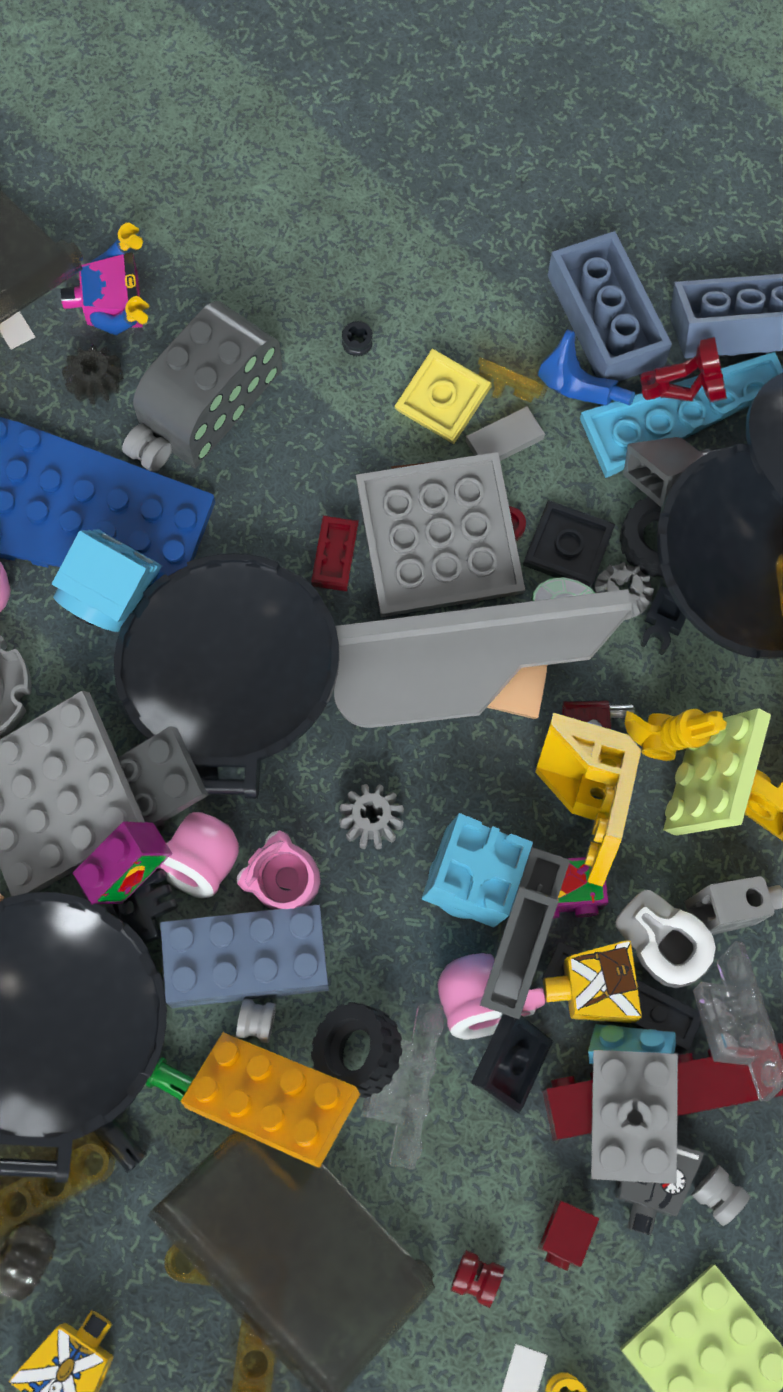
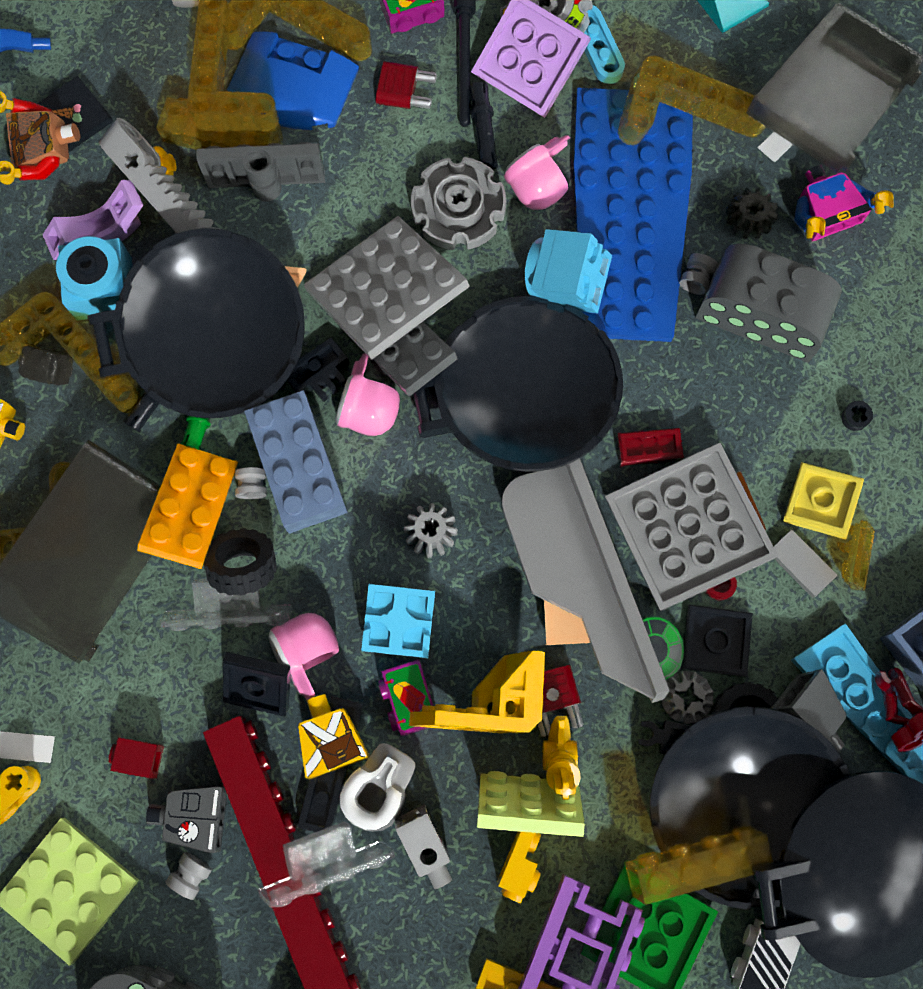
camera: 80 degrees right, 5 degrees up
magenta brick [73,821,173,904] -> none
bright pink piece [237,831,320,910] -> none
dark red wheel [450,1250,505,1308] -> none
dark grey slope [480,847,570,1019] -> none
blue animal [538,329,635,406] -> none
medium azure plate [588,1024,676,1064] -> none
light grey plate [591,1050,678,1184] -> none

